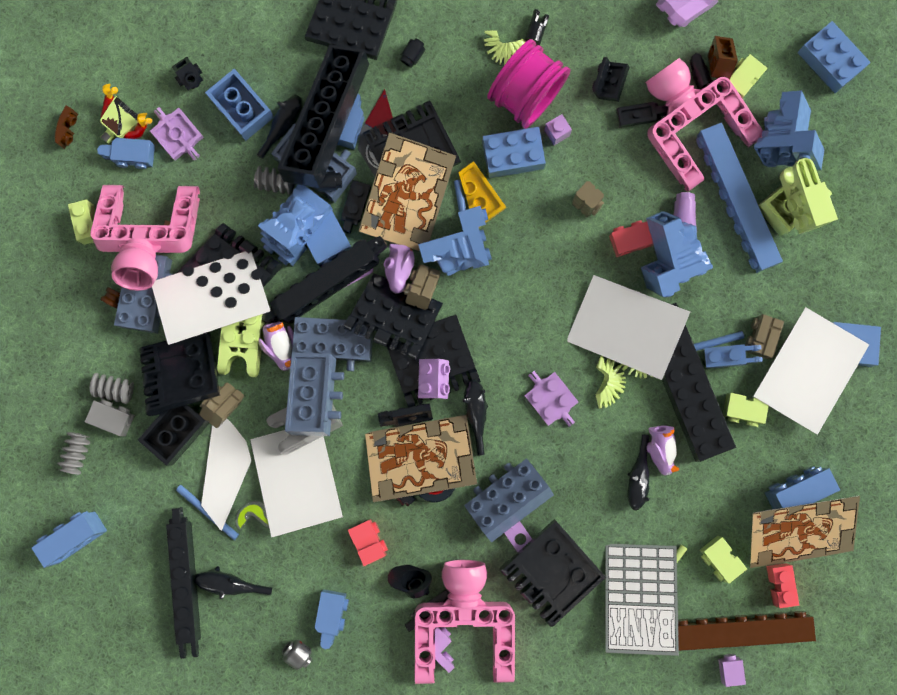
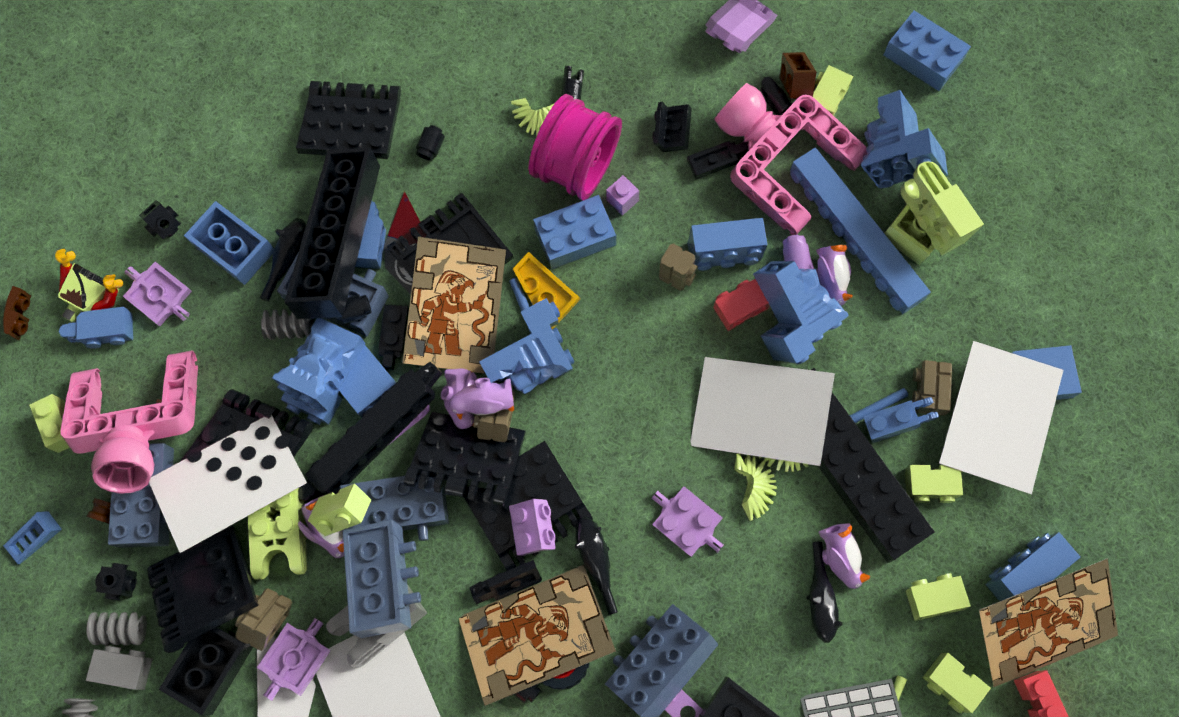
camera: 15 degrees left, 10 degrees down
none -> medium blue slope [3,511,62,564]
none -> black brick [95,563,137,601]
none -> lavender plate [257,618,331,701]
none -> yellowish green brick [308,484,371,536]
none -> lavender animal [449,378,514,420]
none -> medium blue brick [688,218,768,271]
none -> animal [816,245,853,306]
none -> yellowish green brick [906,574,970,621]

